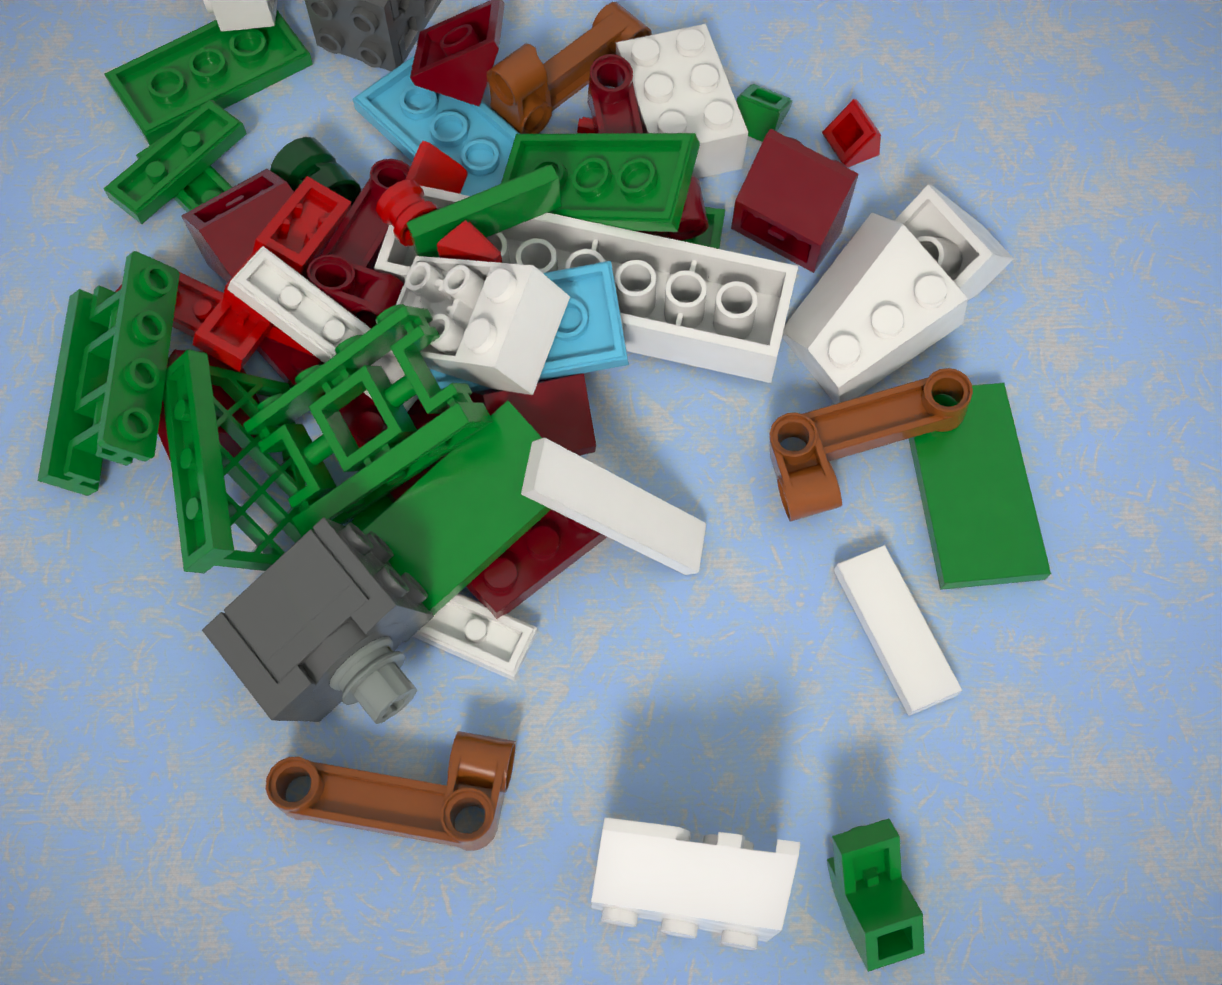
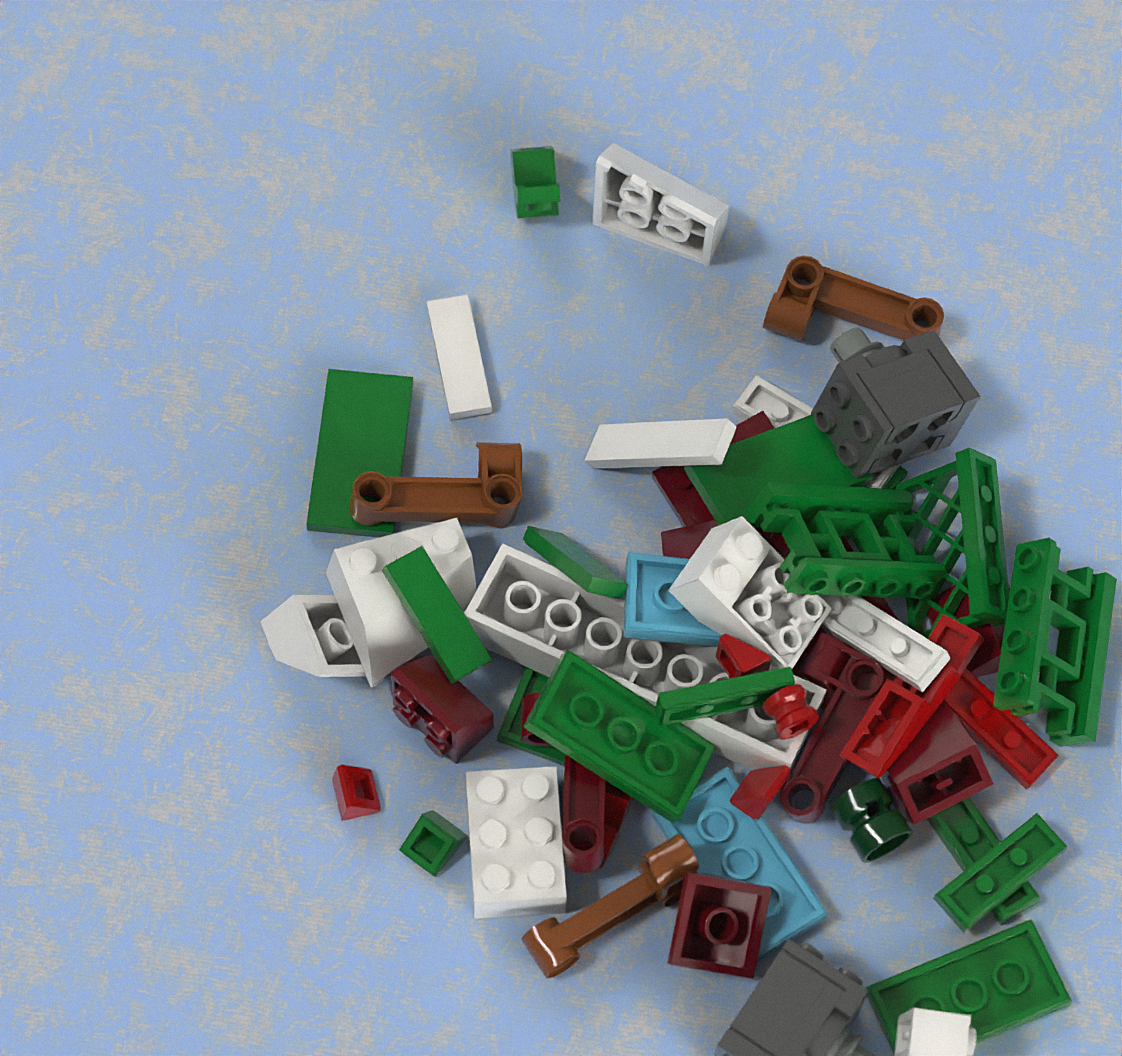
camera: 170 degrees left, 0 degrees up
none -> green tile [382,546,492,684]
none -> green tile [523,526,628,599]

